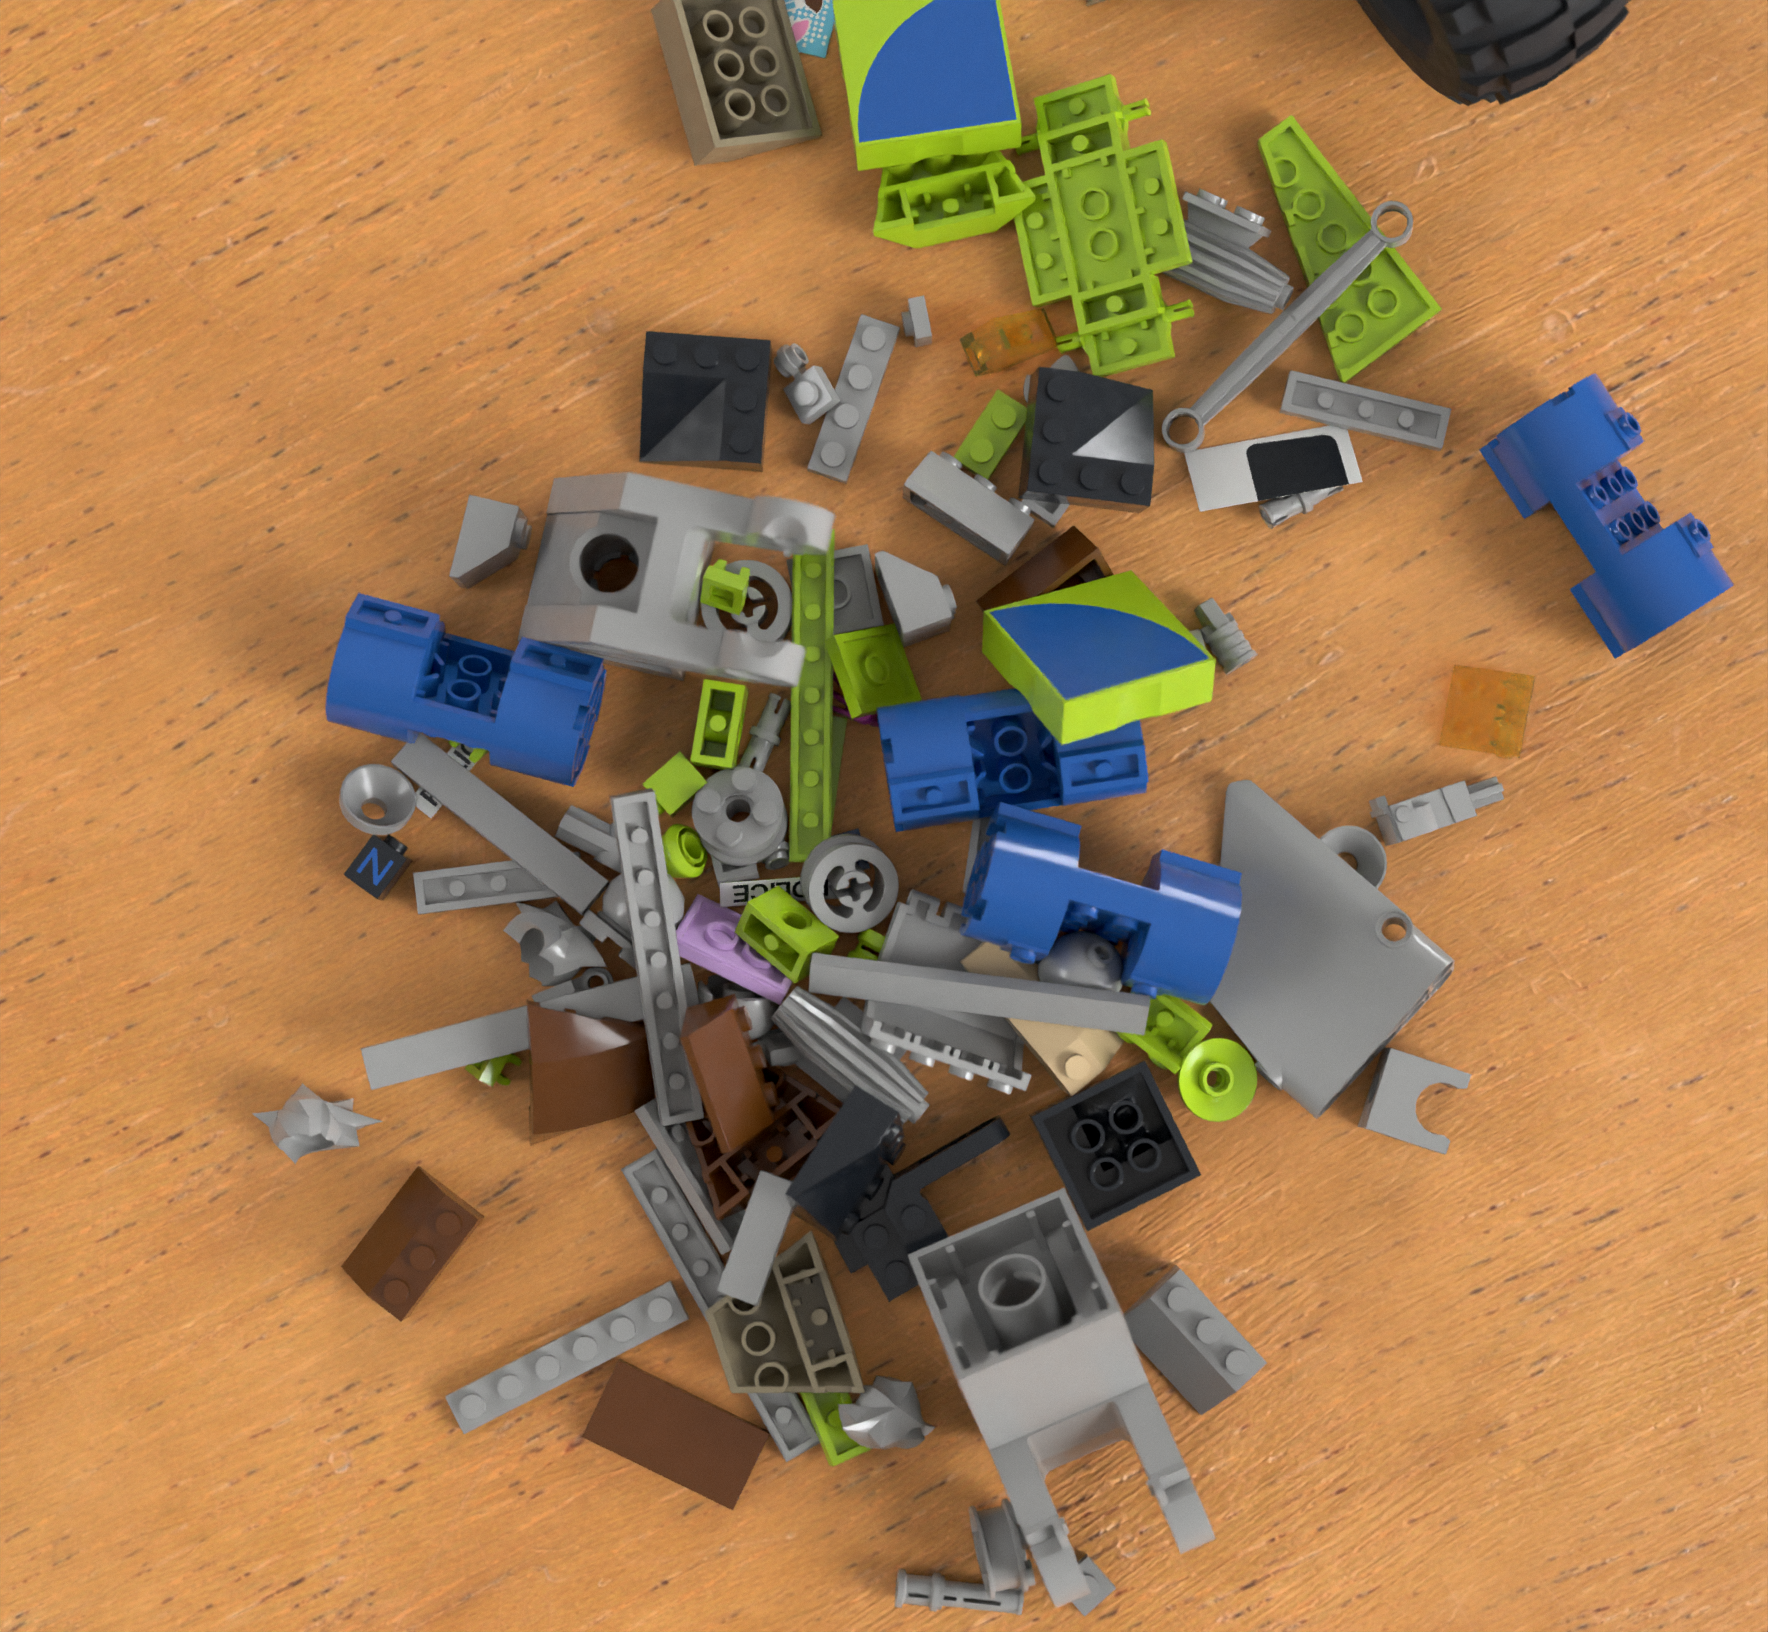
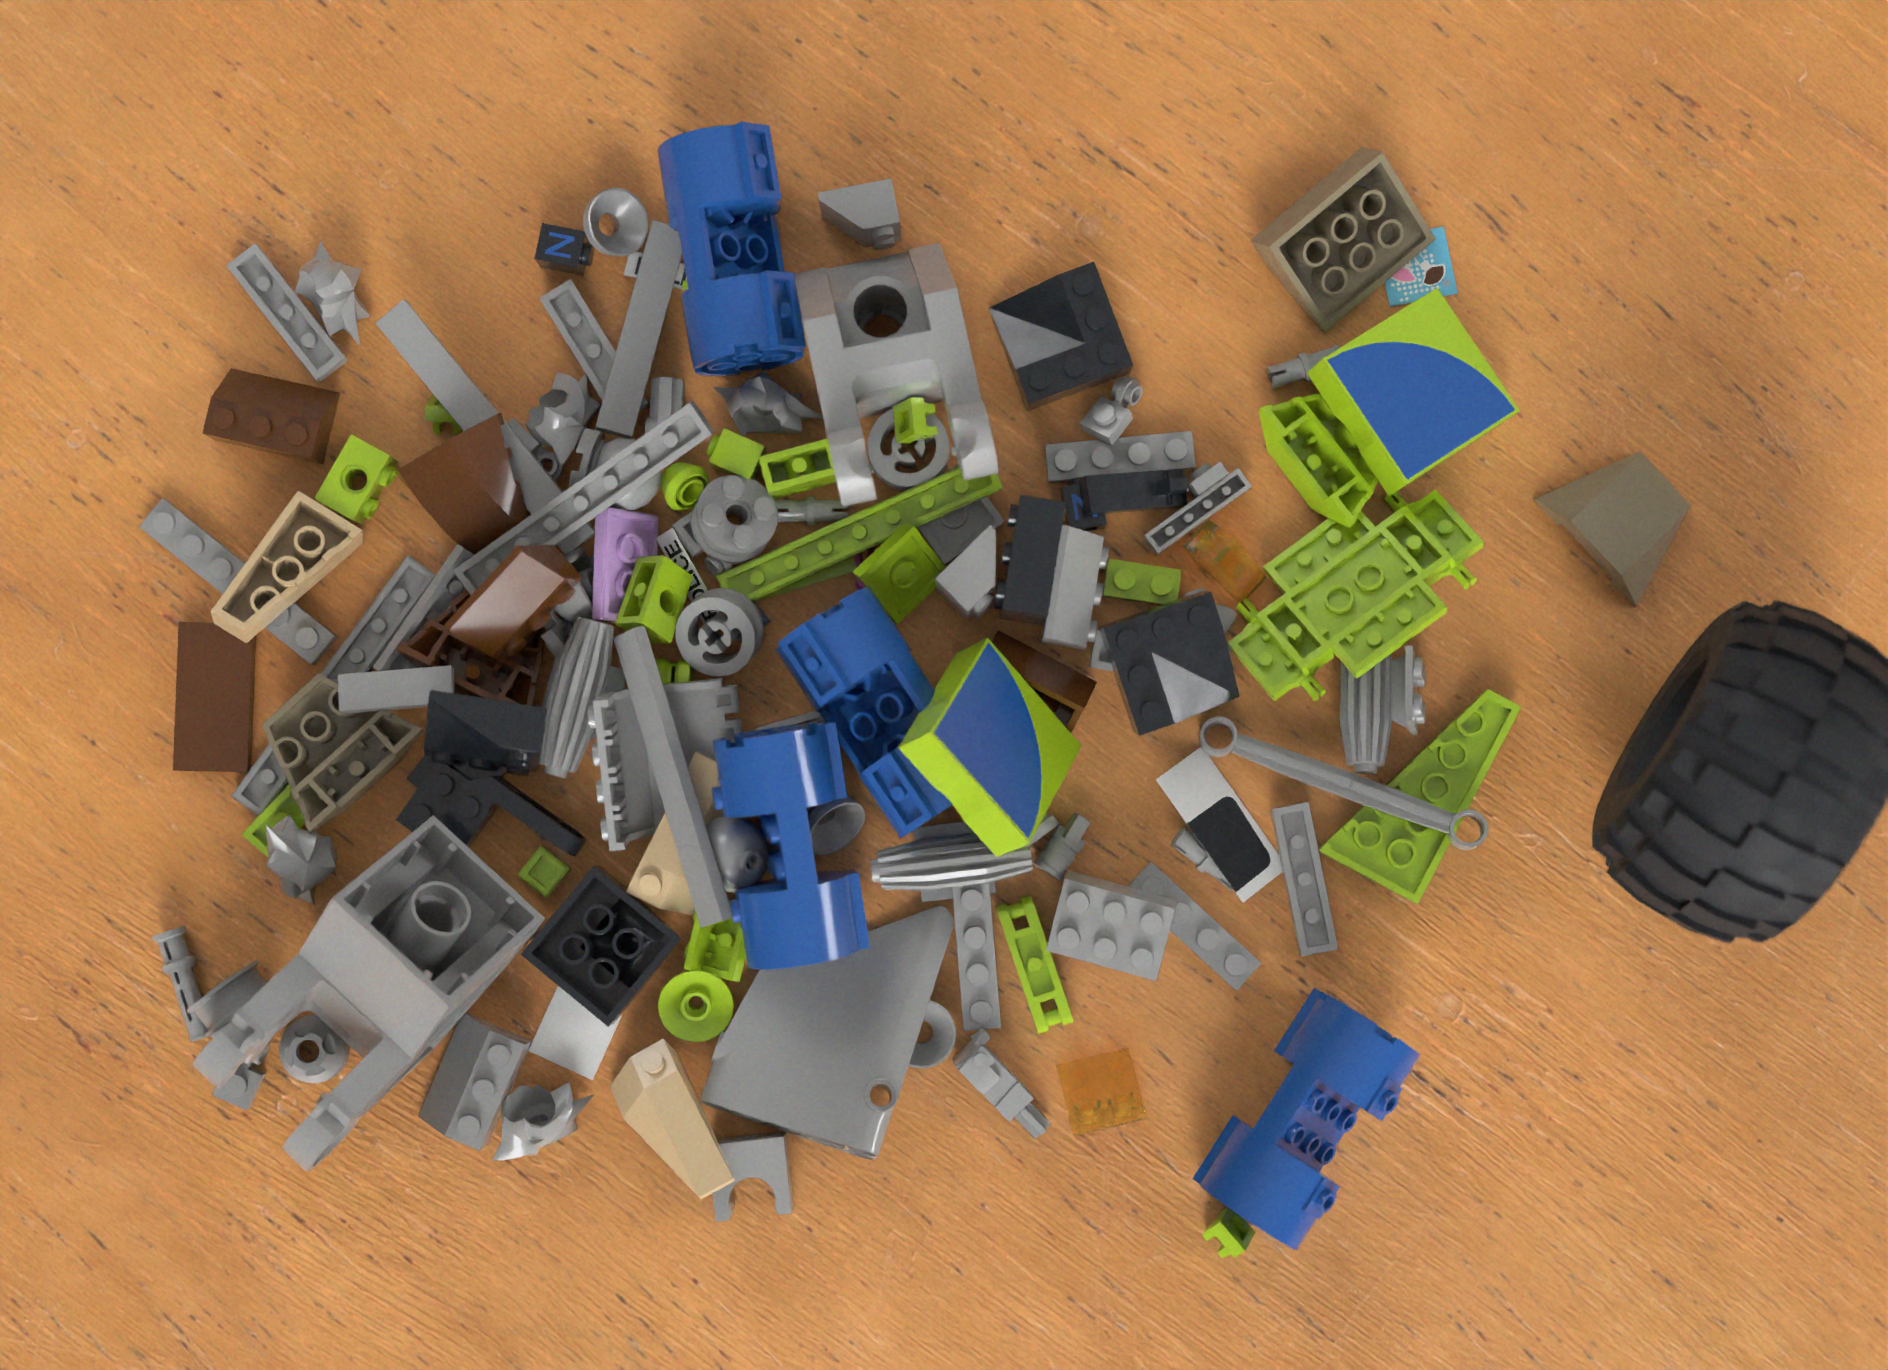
camera: 65 degrees right, 0 degrees up
none -> tan wedge [211,491,363,643]
none -> light grey plate [226,243,349,383]
none -> light grey piece [279,1014,350,1083]
none -> lime brick [314,434,398,525]
none -> light grey hair [492,1082,594,1161]
none -> lime tile [517,845,571,898]
none -> white sticker [528,986,622,1080]
none -> tan wedge [610,1039,735,1199]
none -> light grey hair [714,370,823,436]
none -> light grey piece [807,795,865,856]
none -> light grey plate [870,822,1033,902]
none -> light grey plate [952,884,1001,1031]
none -> black slope [993,495,1066,626]
none -> lime plate [995,894,1074,1034]
none -> light grey brick [1046,870,1178,981]
none -> black brick [1060,477,1107,532]
none -> black hinge [1079,469,1190,515]
none -> light grey plate [1128,862,1261,991]
none -> light grey piece [1143,468,1252,556]
none -> lime tile [1202,1207,1256,1258]
none -> light grey pin [1266,345,1339,390]

